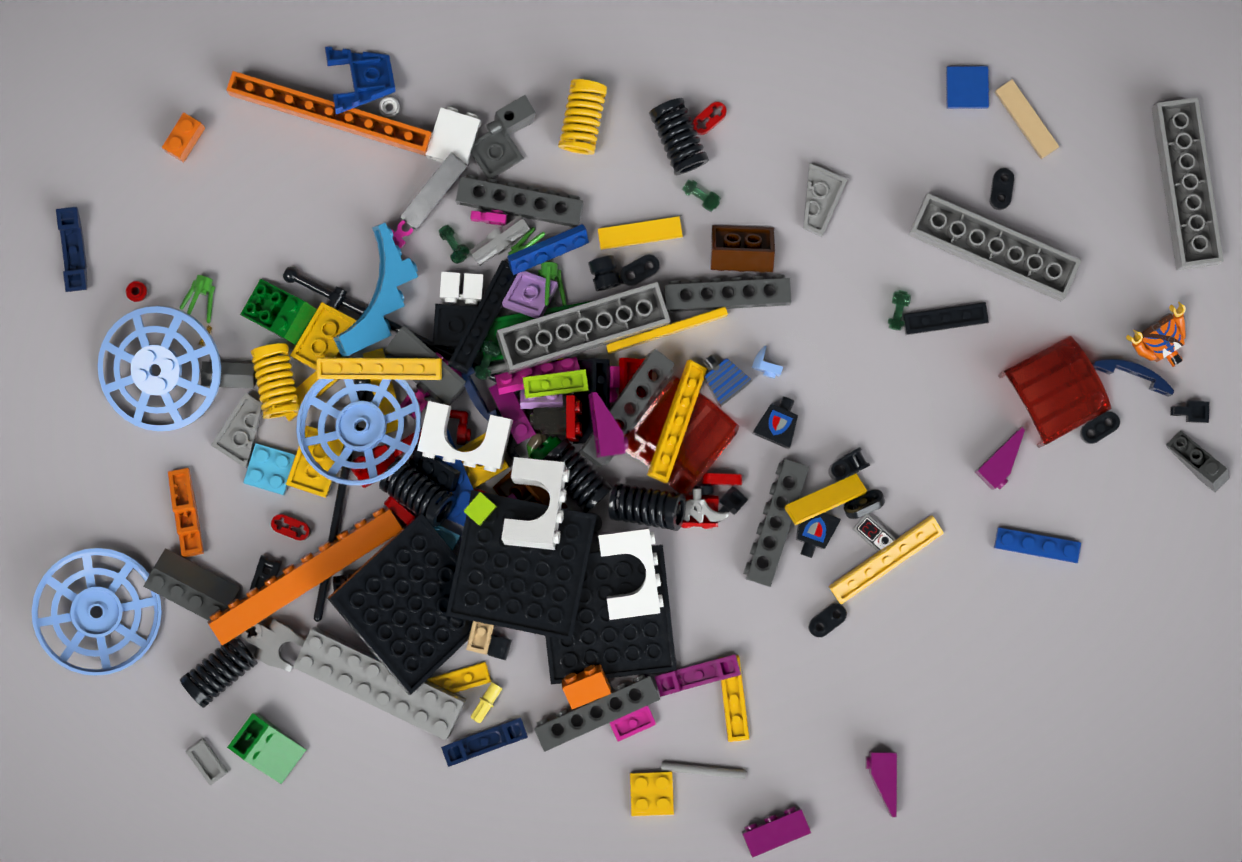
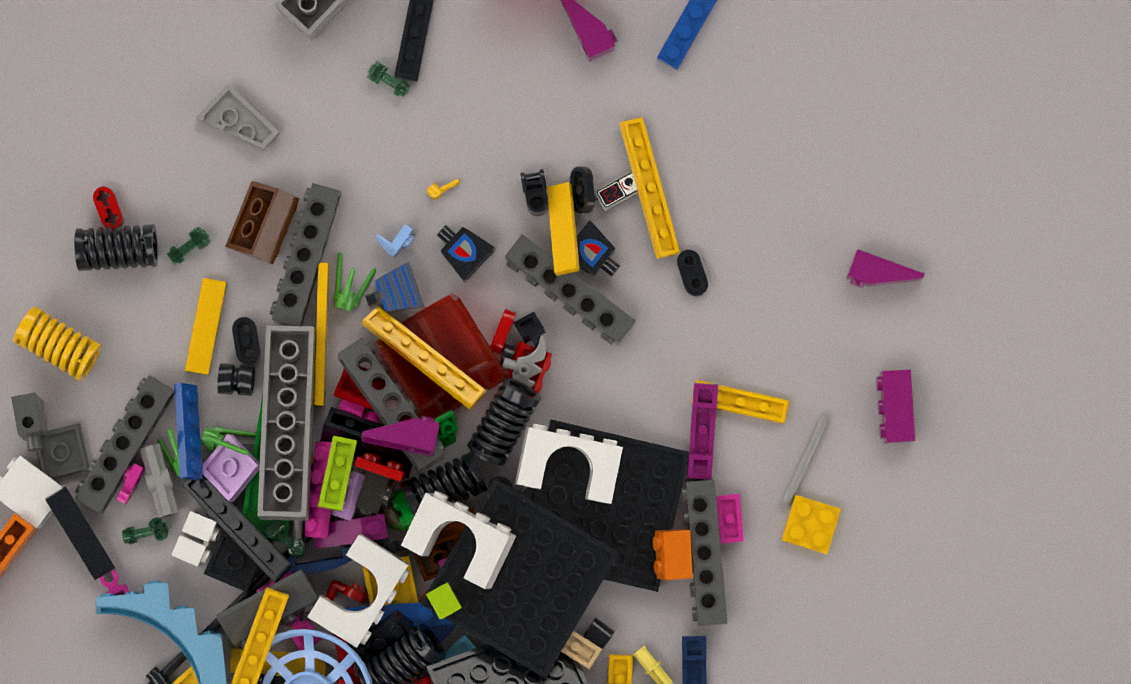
camera: 65 degrees left, 0 degrees up
none -> bright green plant [333,253,376,312]
none -> yellow hand [426,179,460,200]
none -> green slope [435,410,458,448]

